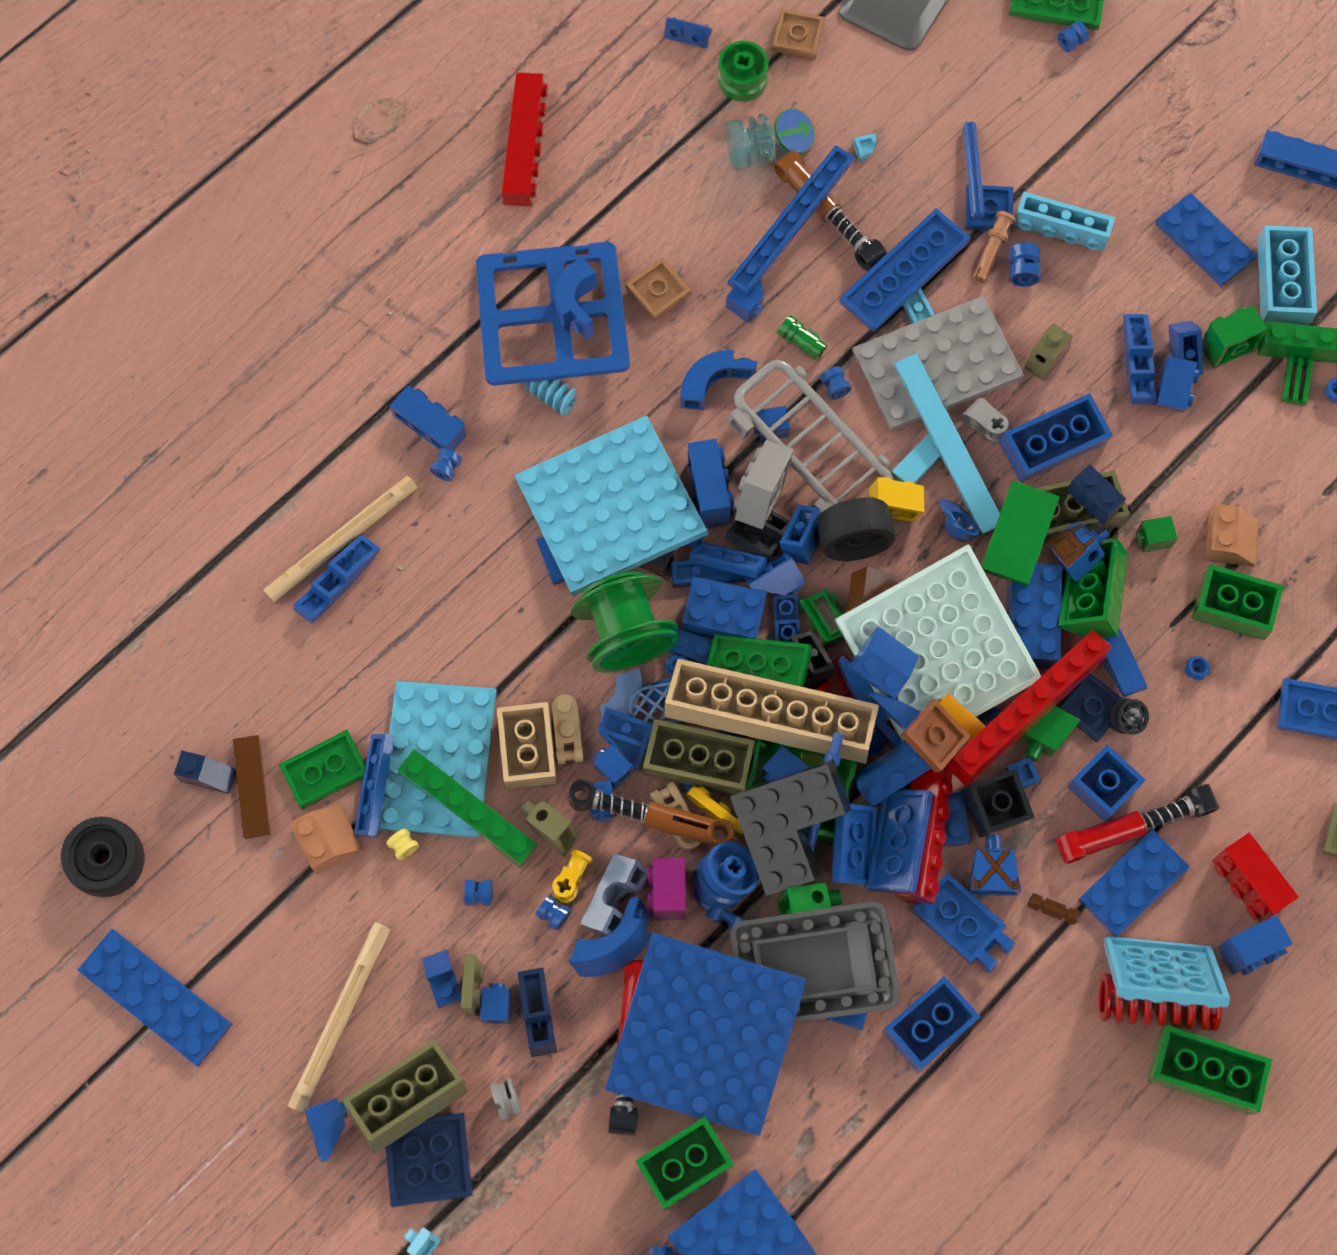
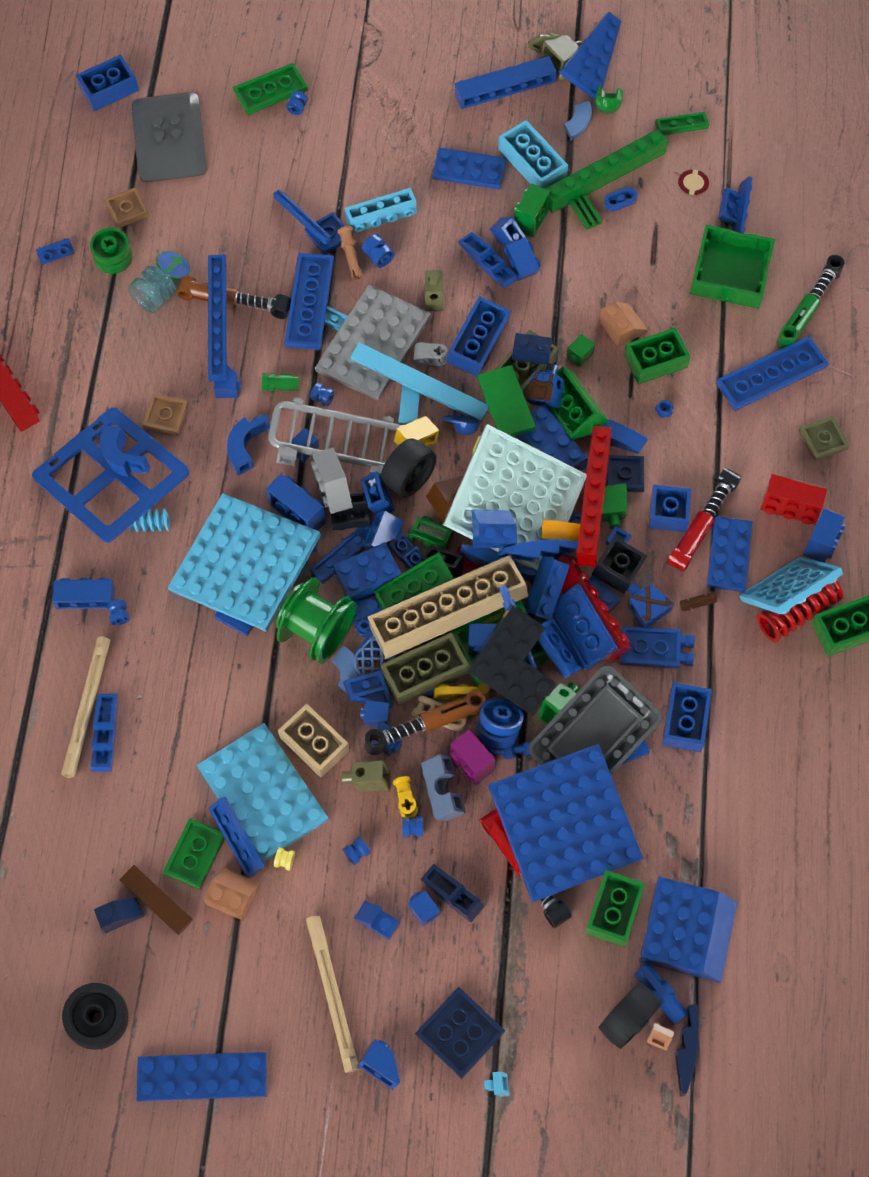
camera: 40 degrees left, 5 degrees down
olive brick [342,1039,467,1154] -> none
green arch [398,749,537,868] -> none
olive plate [460,954,485,1016] -> none
light grey wheel [490,1077,522,1120] -> none
tan plate [552,694,583,765] -> none
blue arch [569,897,651,977] -> none
blue tile [689,541,767,579] -> none
medium azure tile [853,133,876,162] -> none
dark orange plate [901,699,971,773] -> none
black wheel [1108,698,1149,735] -> none

